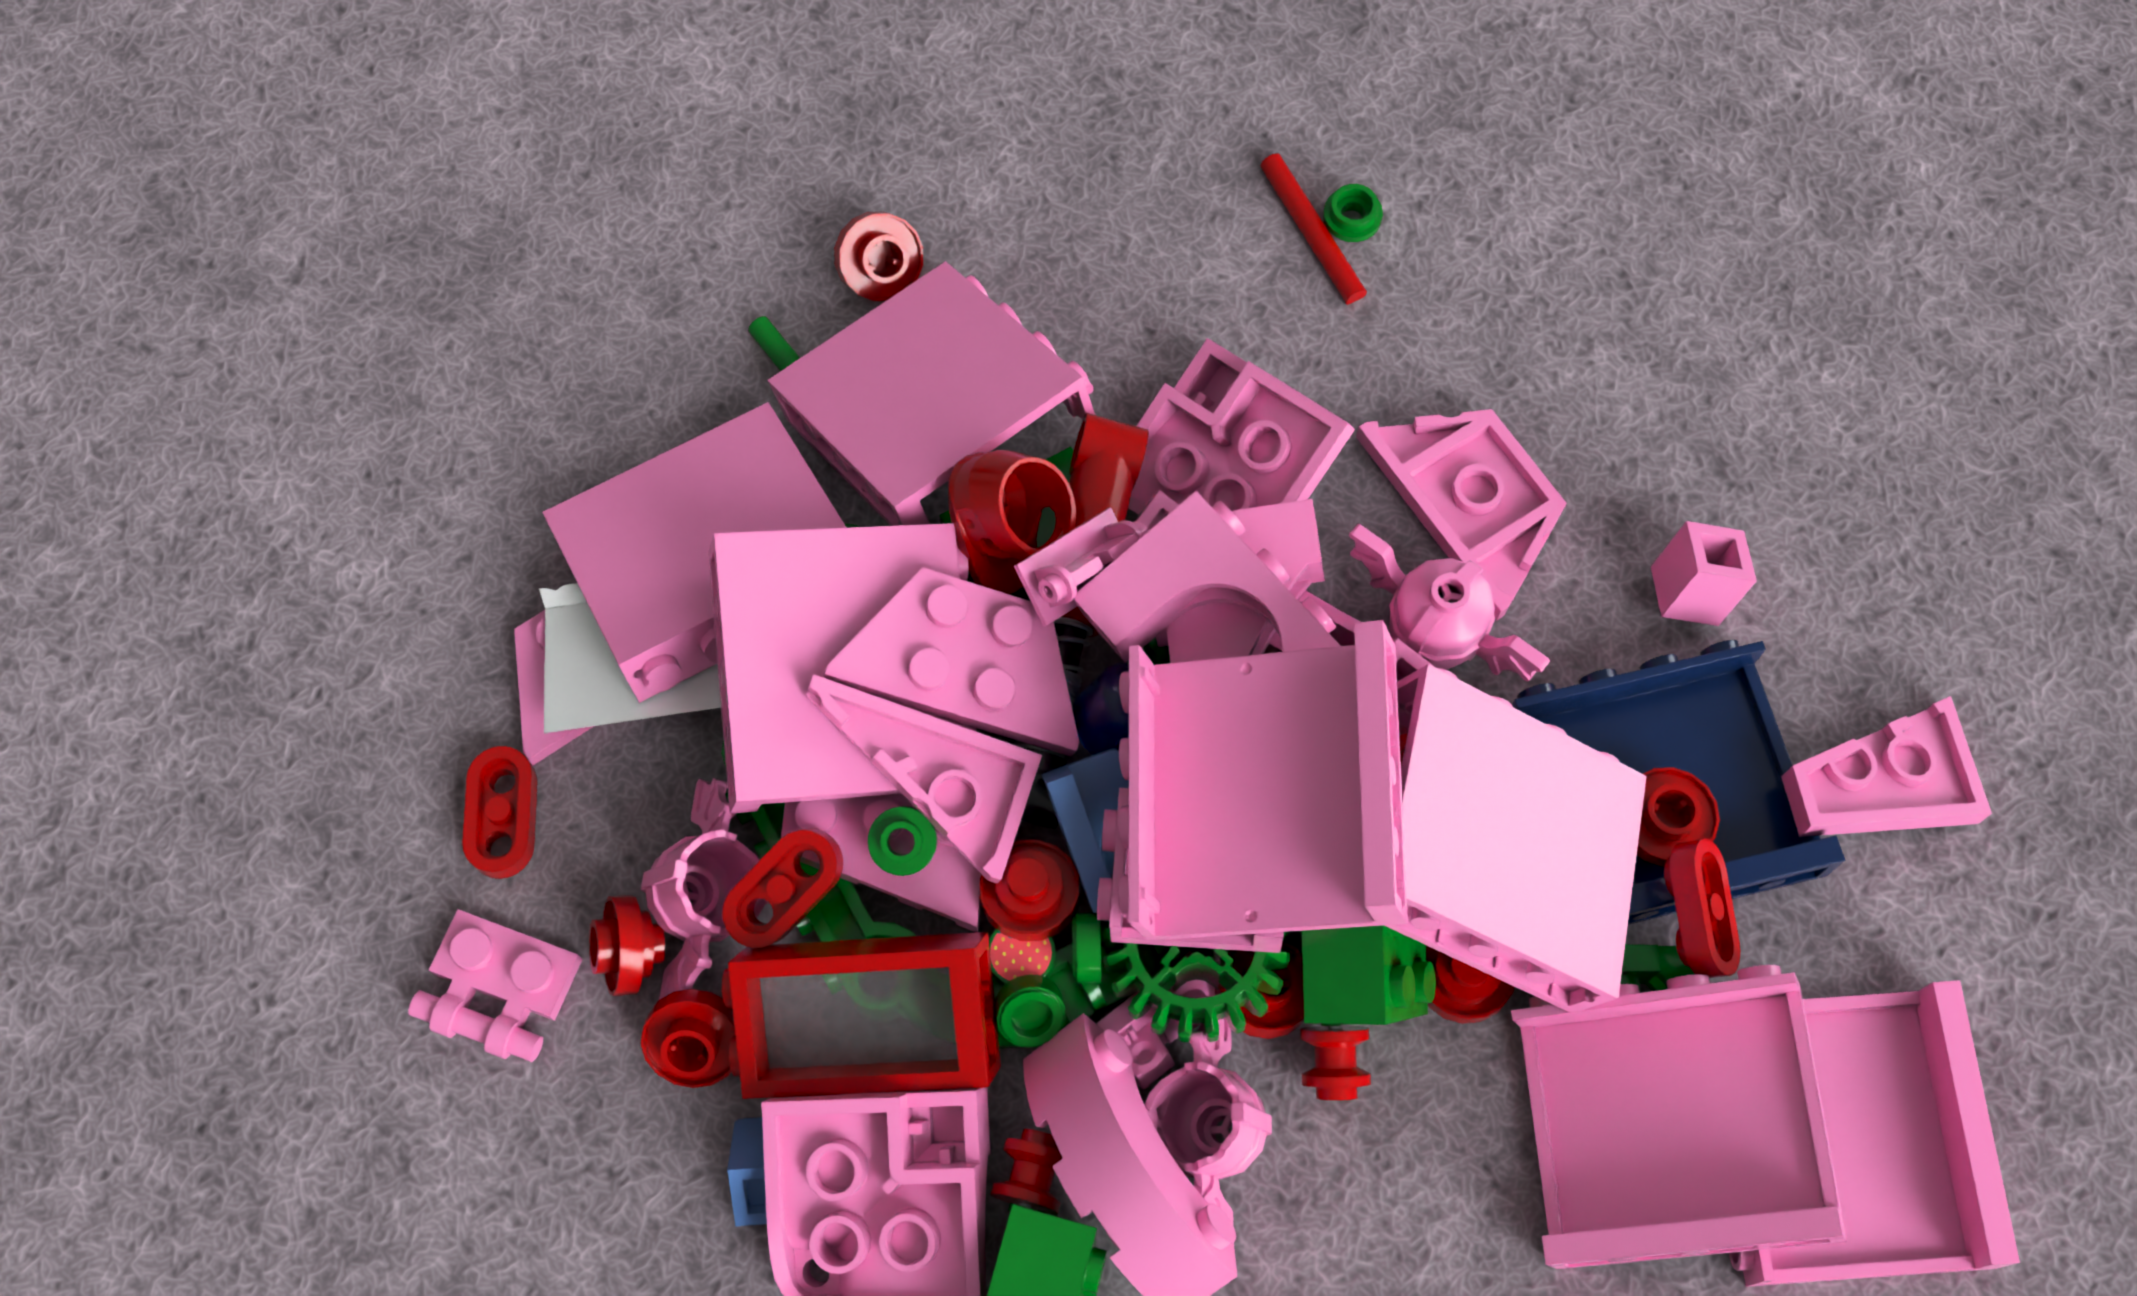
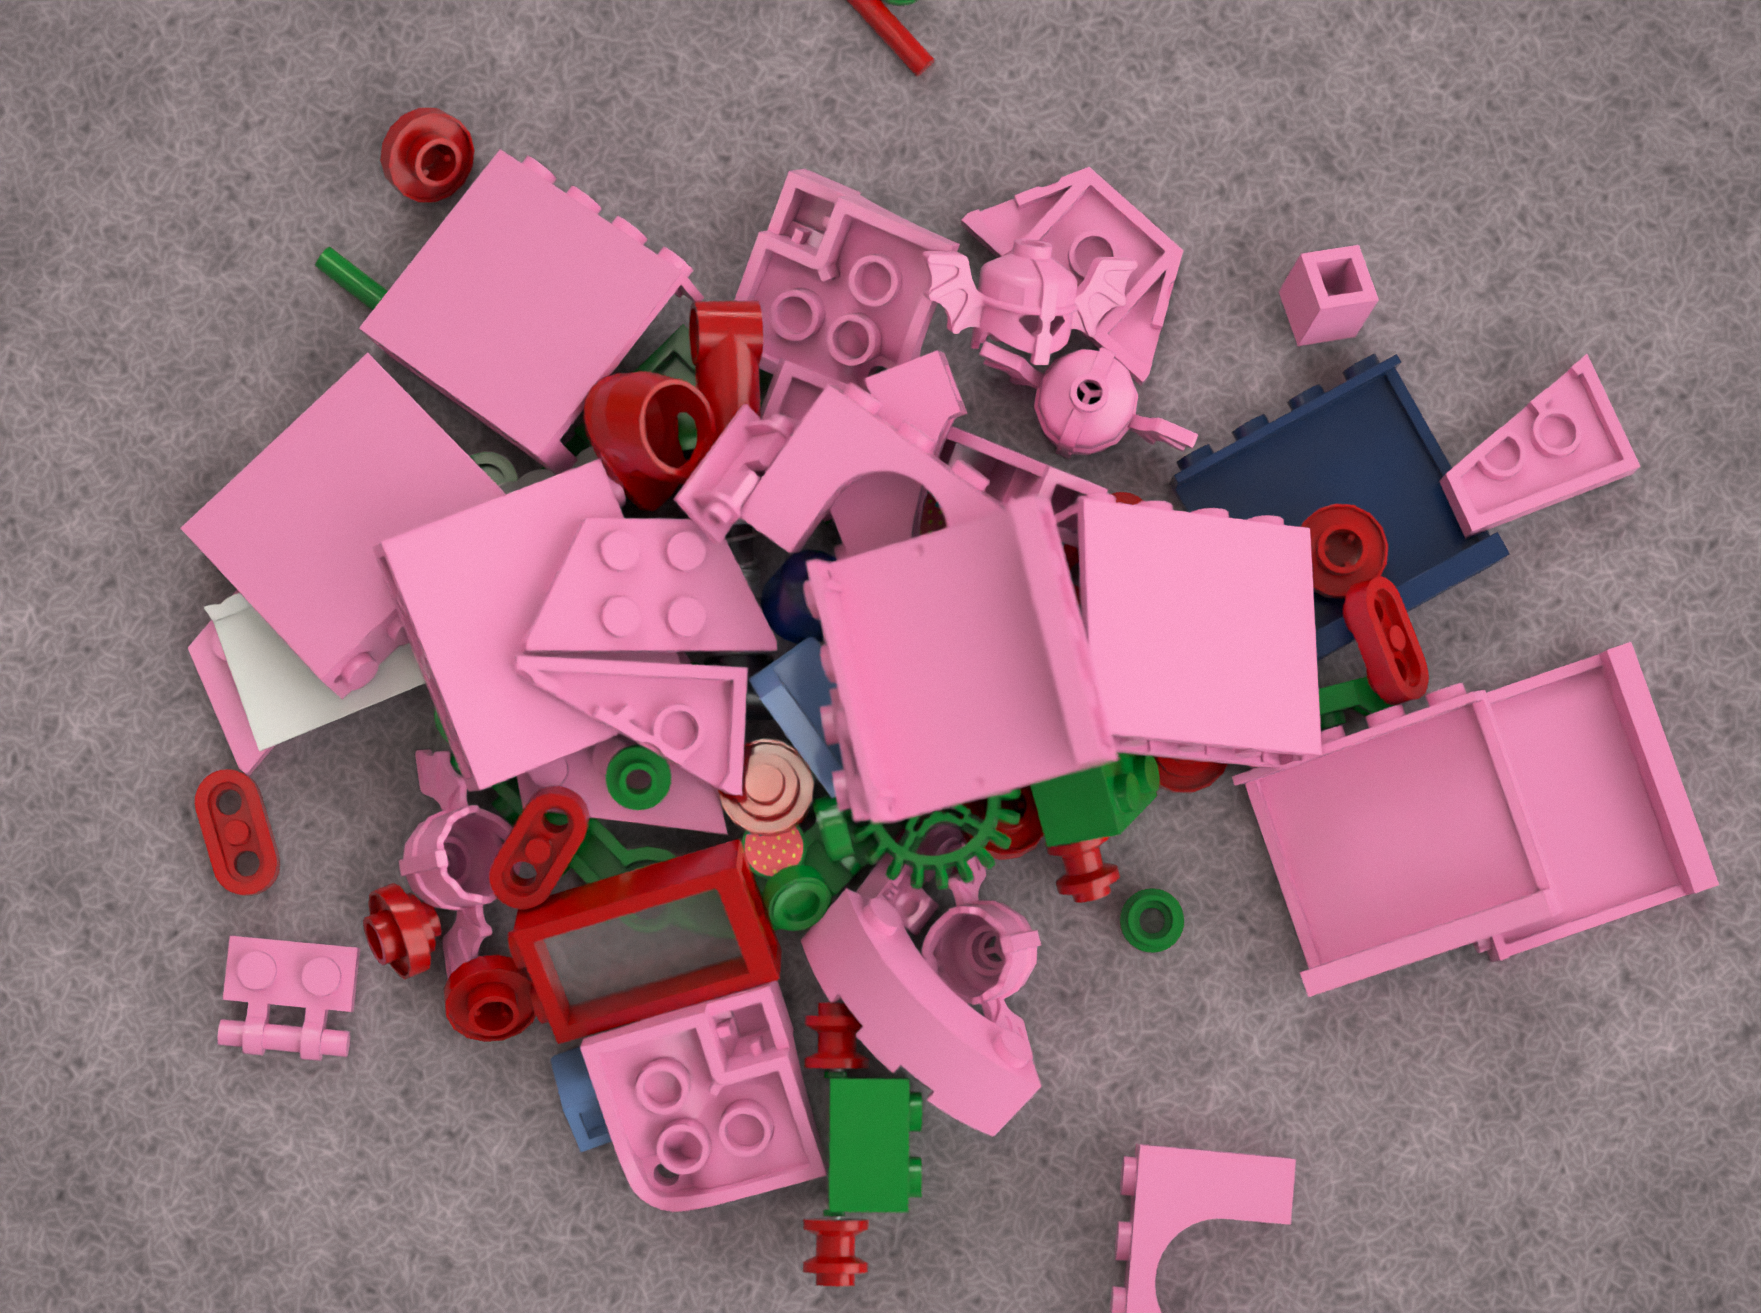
camera: 20 degrees left, 15 degrees up
none -> bright pink helmet [922,239,1138,365]
none -> green plate [1120,888,1184,953]

